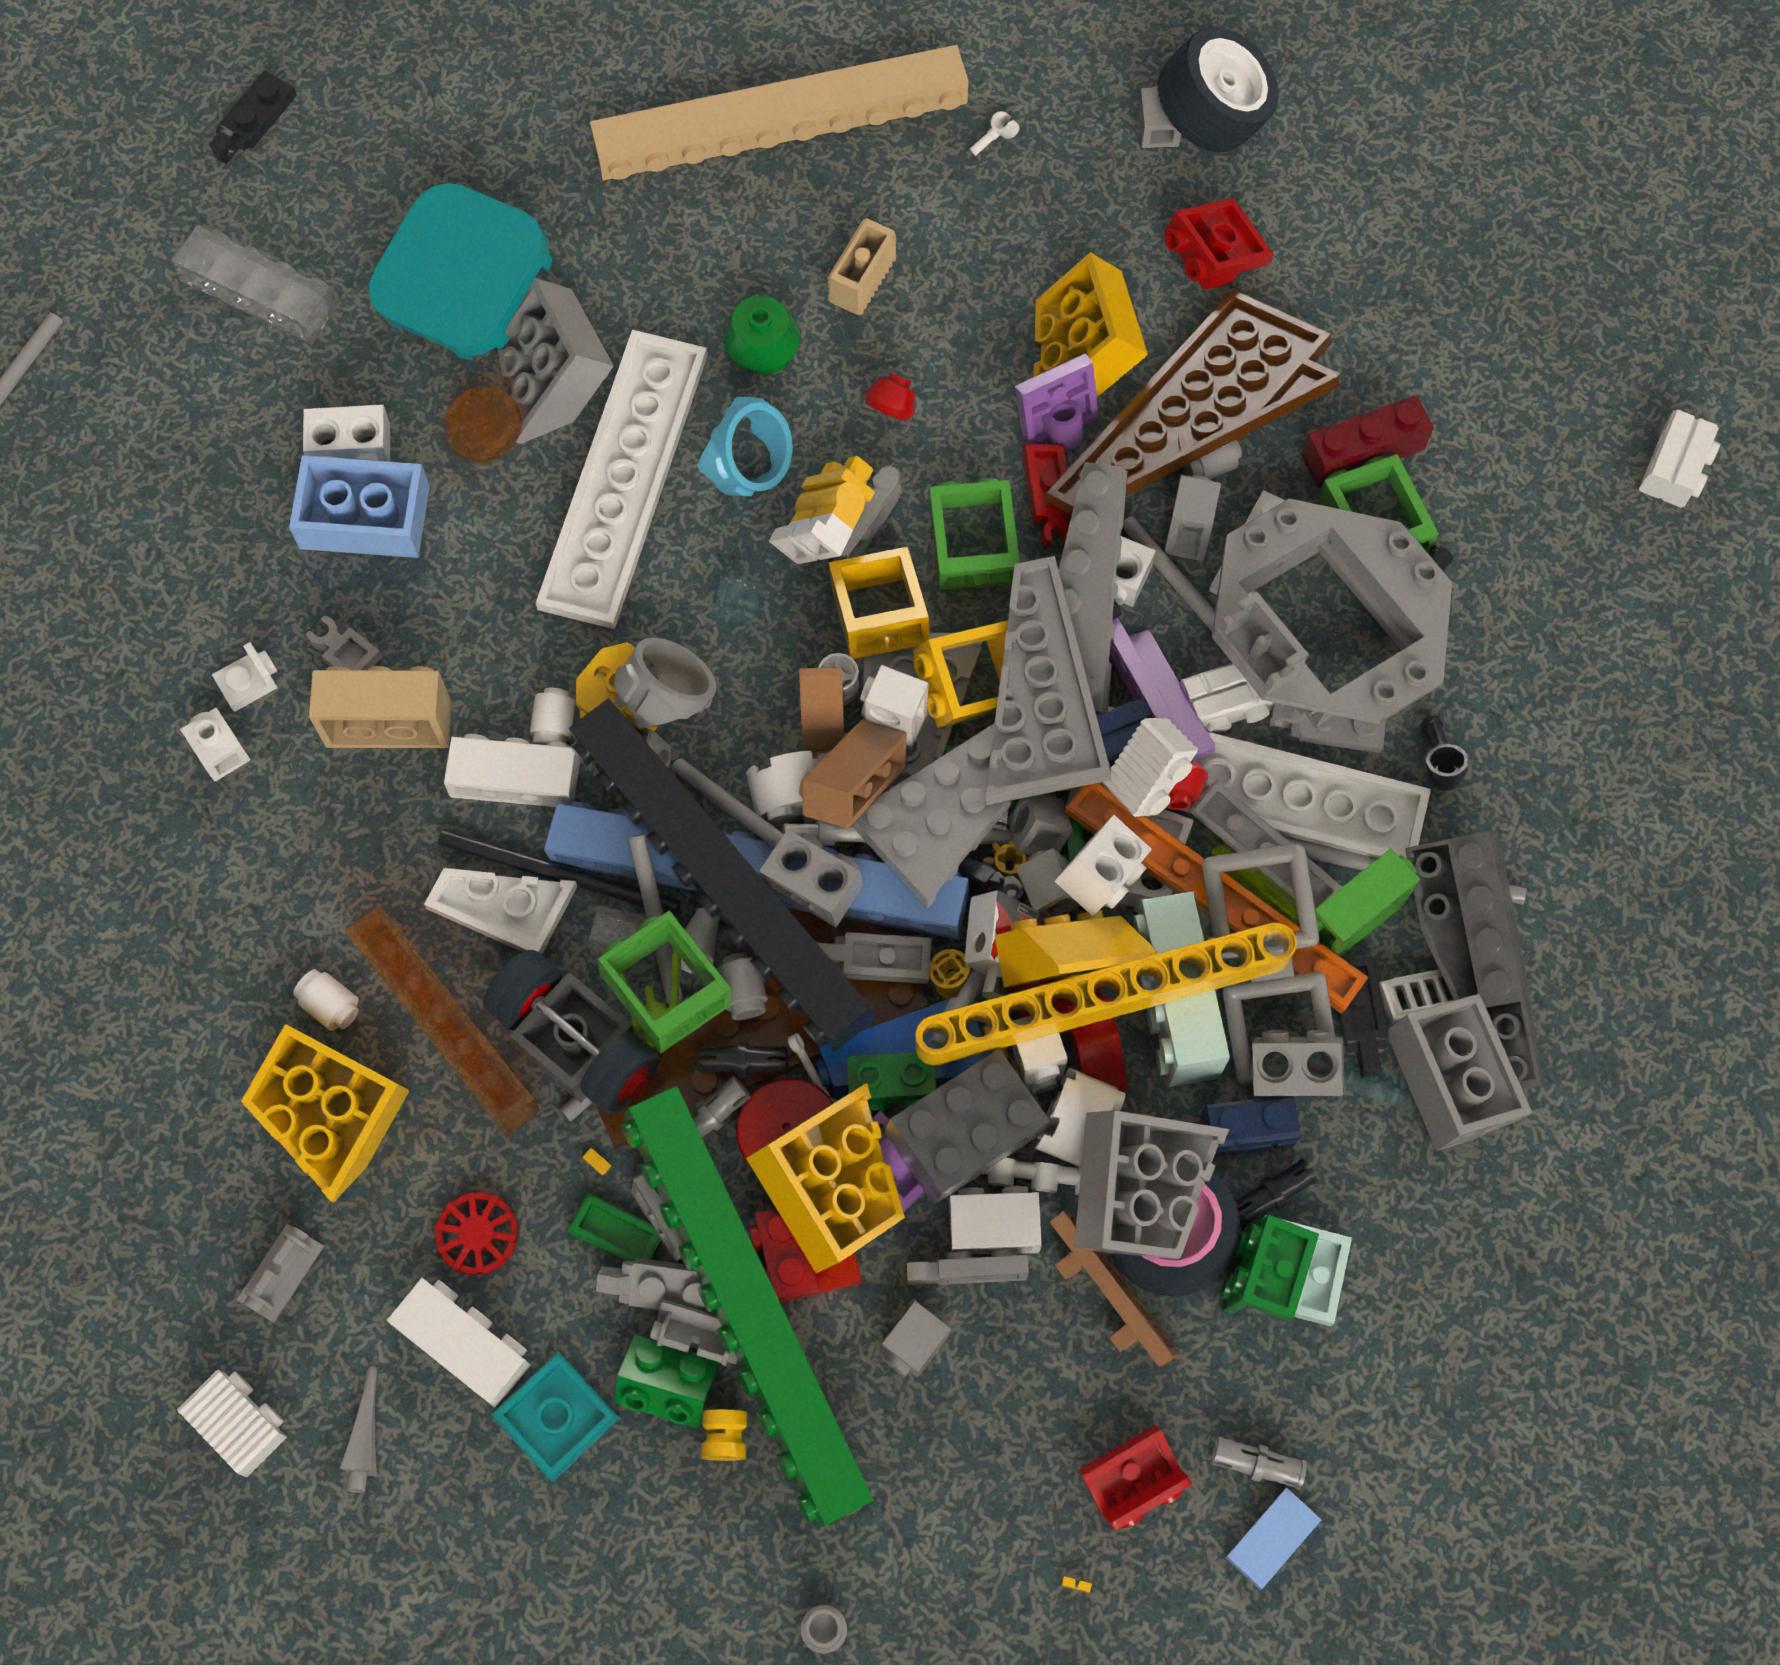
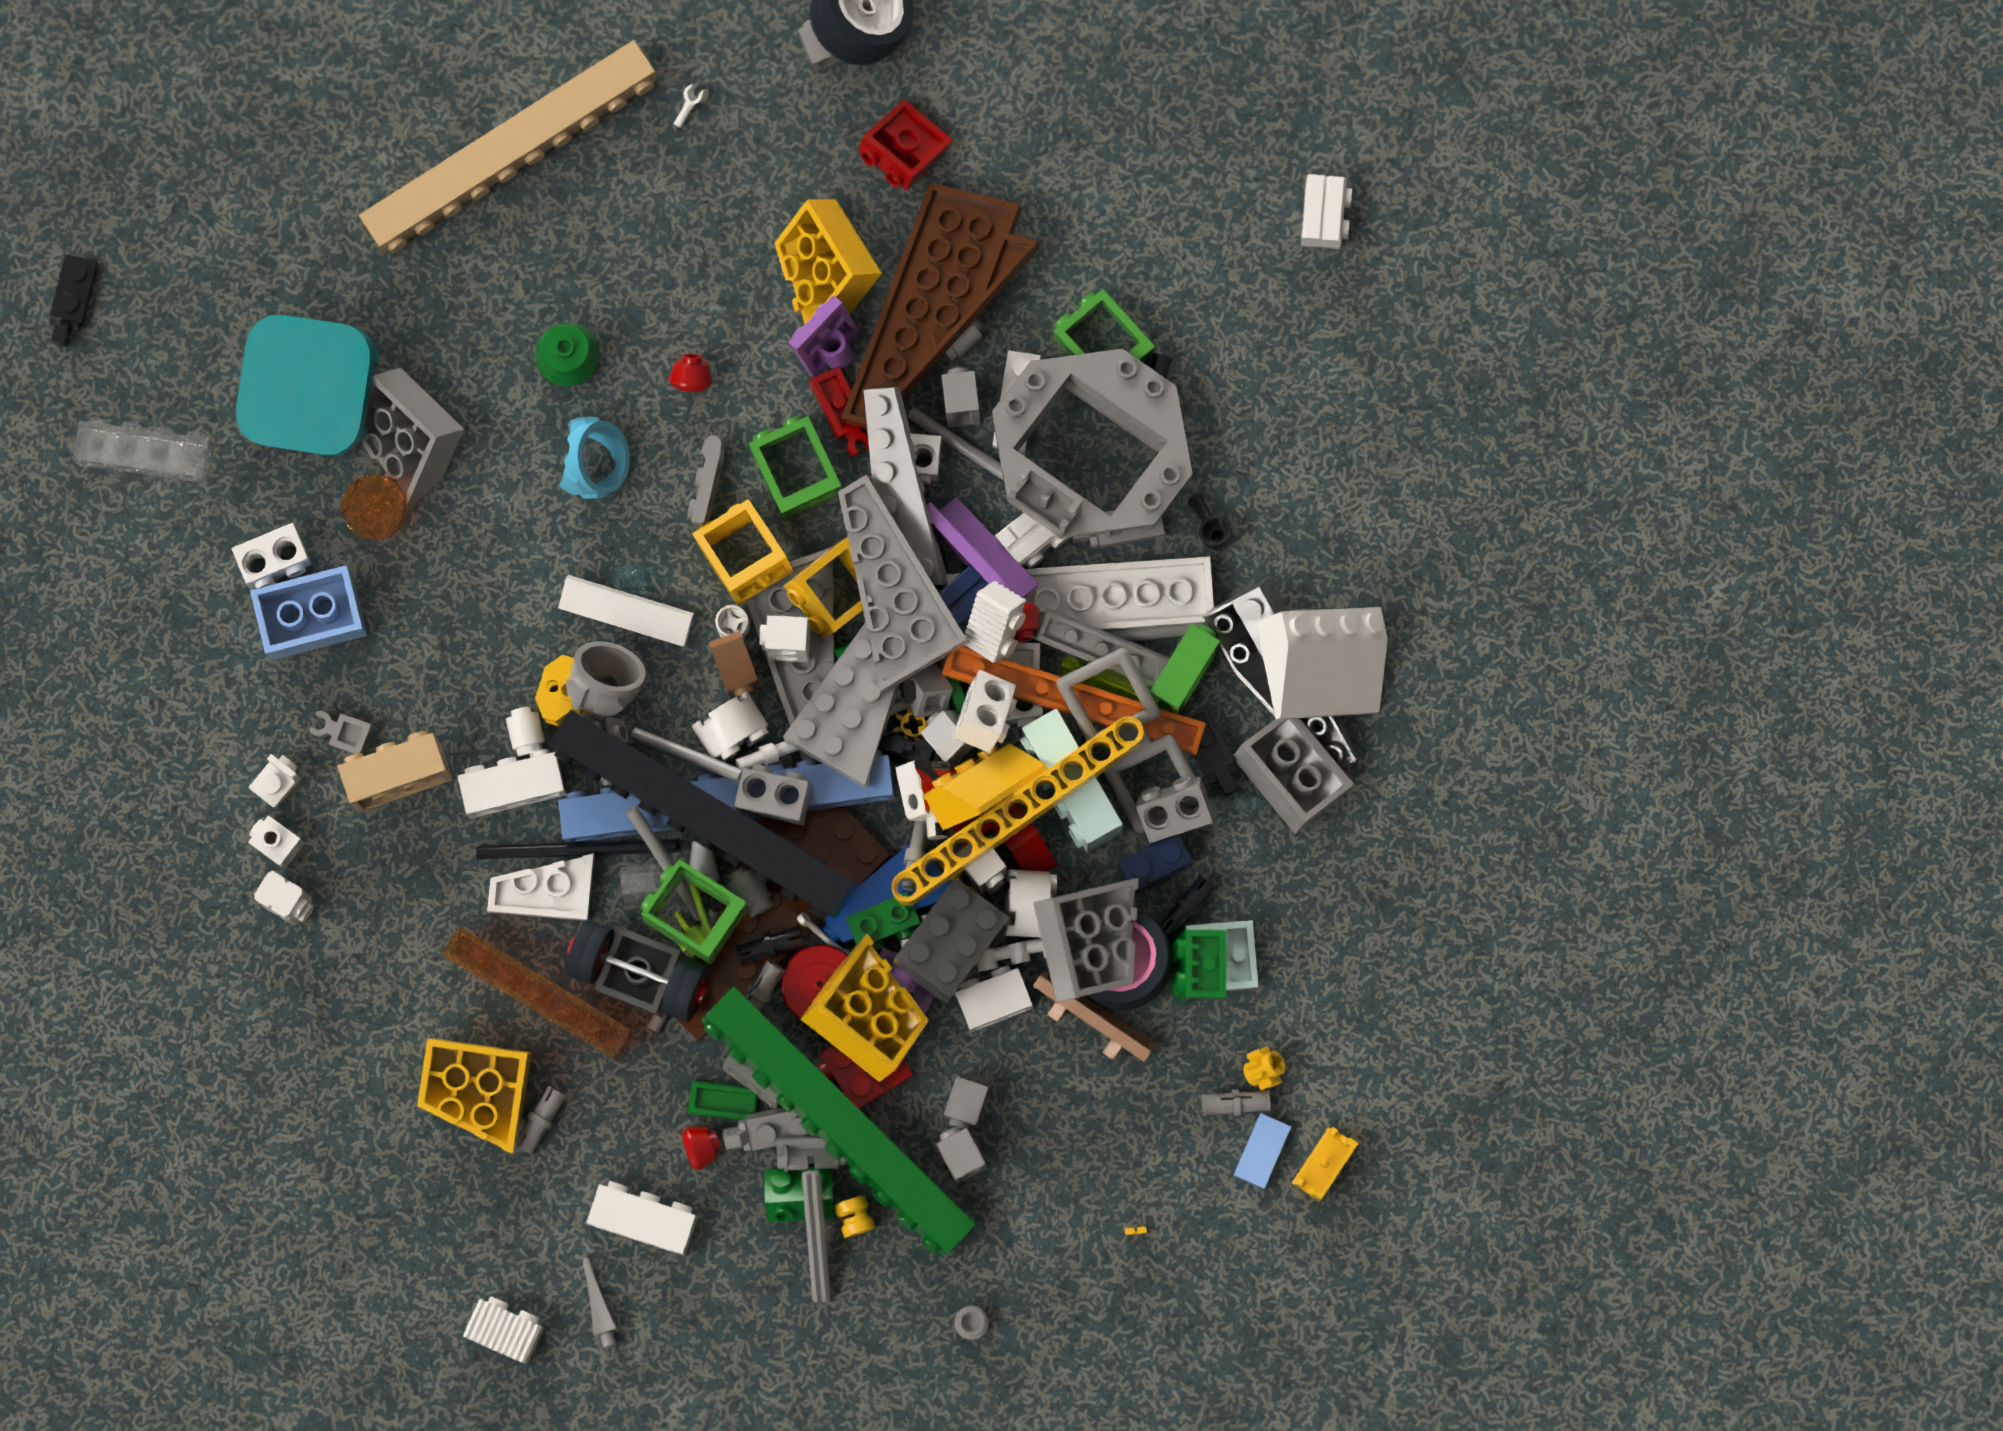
camera: 15 degrees left, 10 degrees up
light grey hinge [237,1224,324,1323] -> none
white brick [293,969,359,1031] -> none
red wheel [435,1192,519,1276] -> none
teal tile [491,1351,620,1483] -> none
white plate [536,330,708,630] -> none
yellow piece [582,1148,612,1176] -> none
hips [769,456,875,564] -> none
medium nougat brick [799,720,907,829] -> none
light grey hinge [817,932,931,984] -> none
tan brick [827,218,896,315] -> none
light grey plate [907,1249,1029,1286] -> none
yellow wheel [929,949,974,1000] -> none
red bracket [1078,1425,1192,1530] -> none
dark red brick [1301,395,1434,488] -> none
white slope [1379,969,1454,1029] -> none
none -> white brick [254,871,314,926]
none -> light grey pin [516,1086,567,1155]
none -> white tile [558,575,694,647]
none -> red cone [682,1126,722,1171]
none -> light grey axle [802,1170,831,1303]
none -> light grey brick [937,1126,987,1185]
none -> yellow gear [1243,1046,1285,1091]
none -> white slope [1256,607,1388,720]
none -> yellow hinge [1292,1127,1358,1202]

